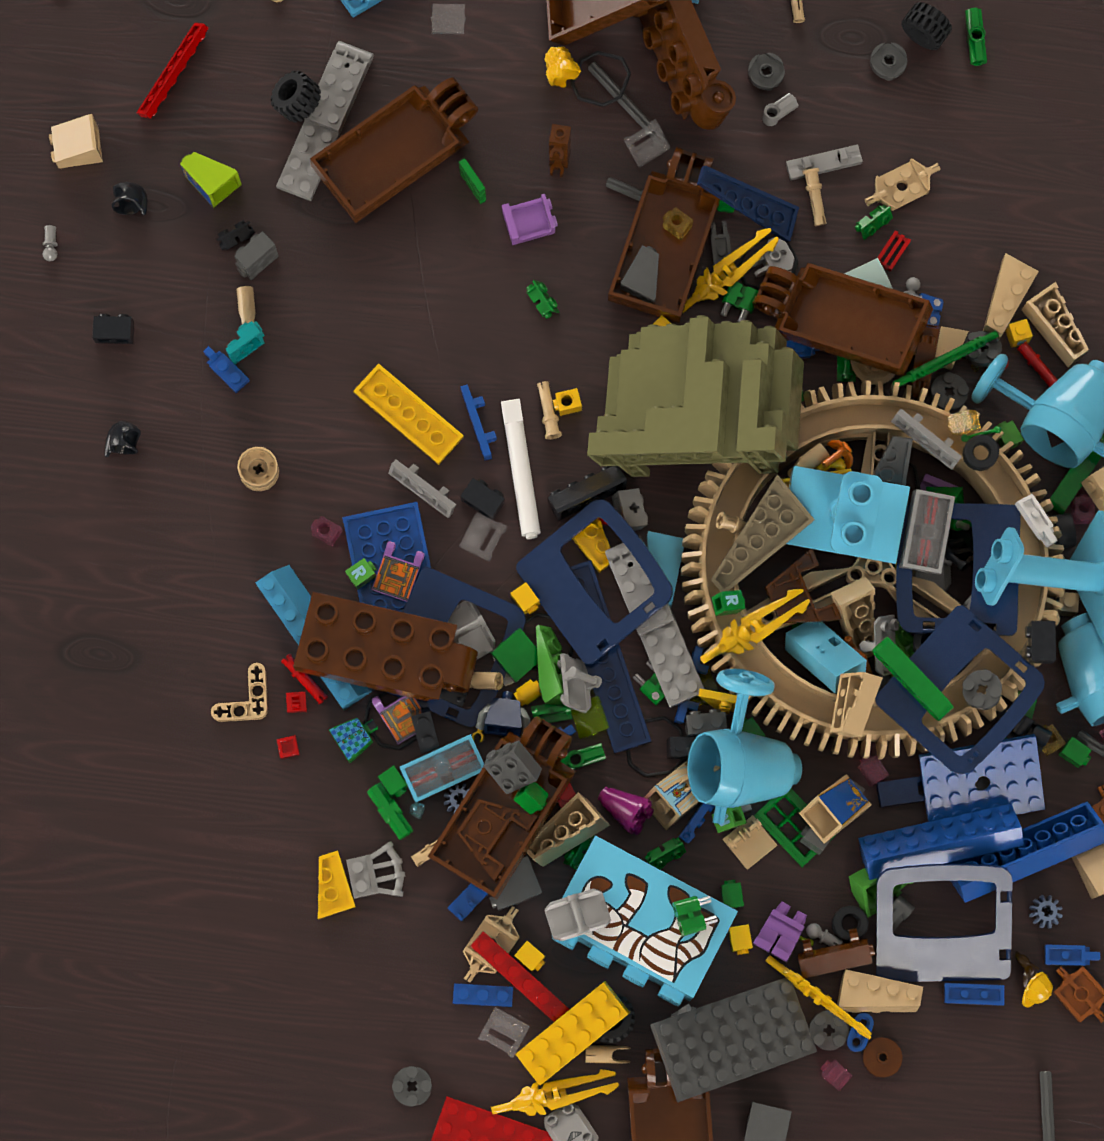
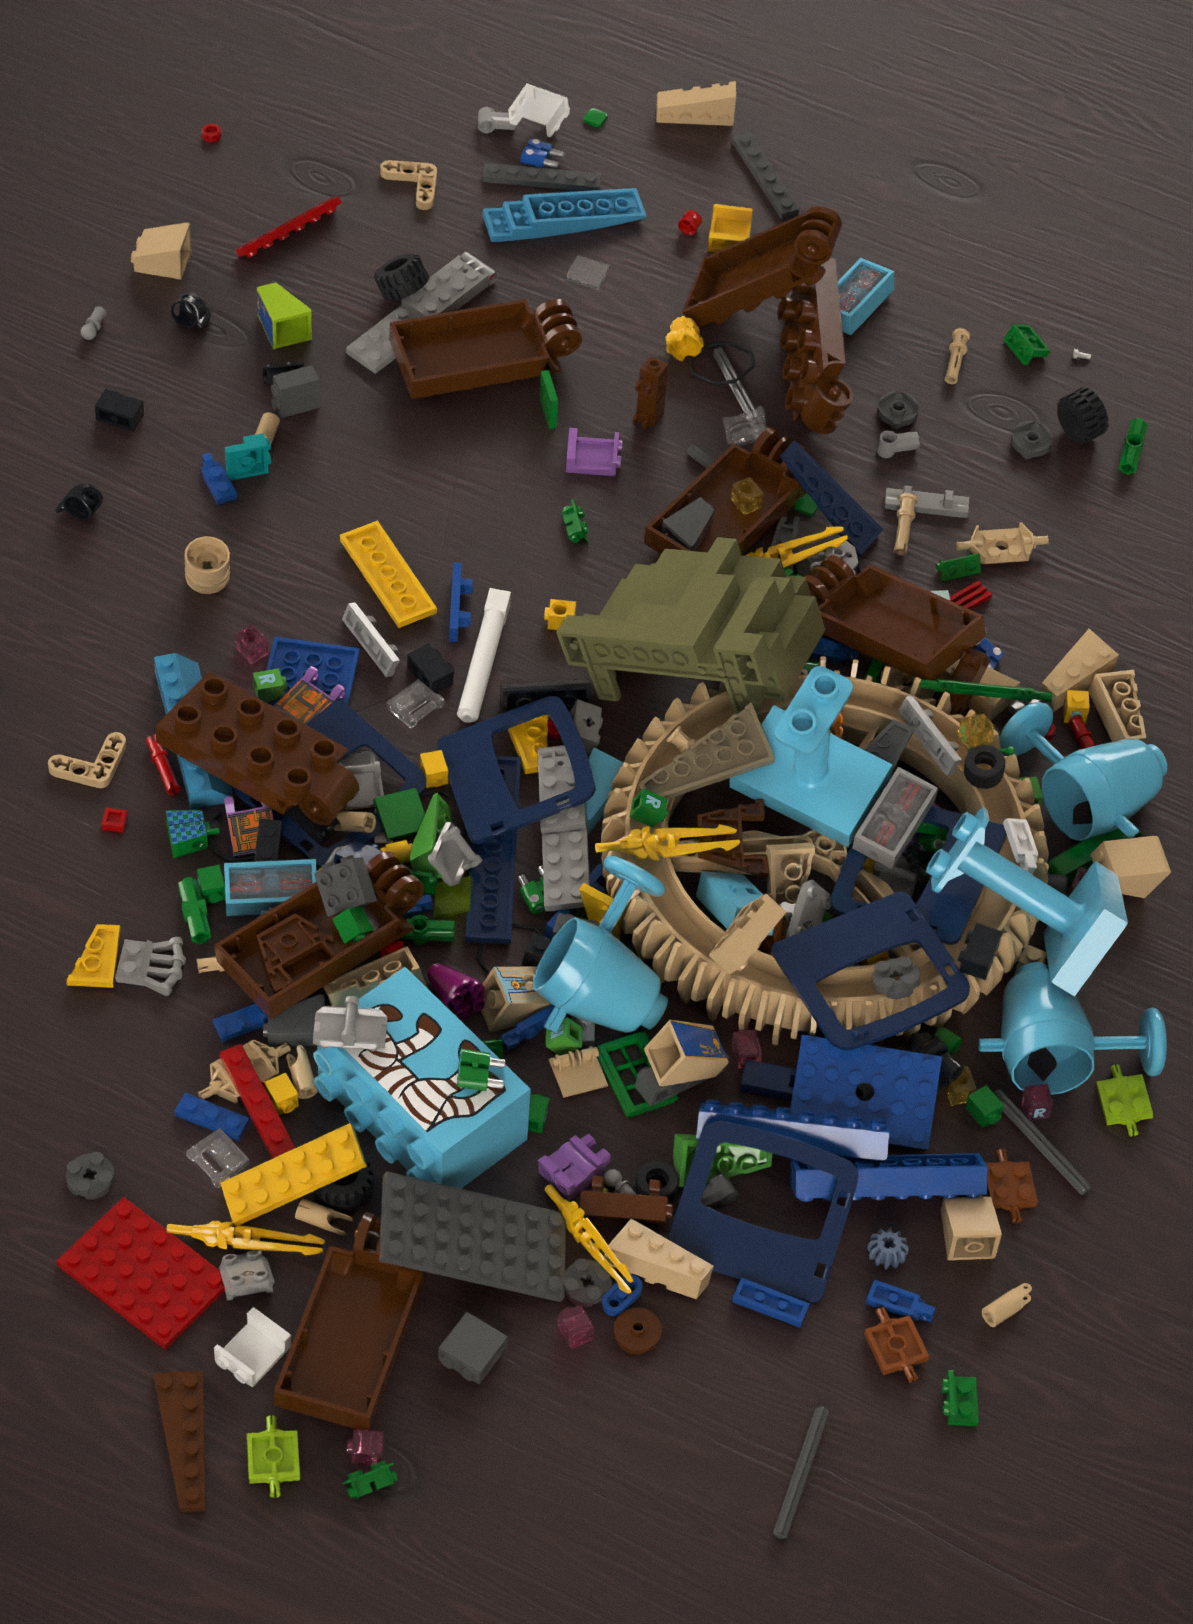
camera: 15 degrees right, 25 degrees down
red tile [286,692,307,713] -> none
clear light blue hinge [410,802,426,819] -> none
tan pin [537,381,562,440] -> none
yellow brick [728,924,753,955] -> none
green beam [872,637,954,721] -> none
yellow piece [1015,951,1053,1008] -> none
none -> tan piece [286,1045,318,1099]

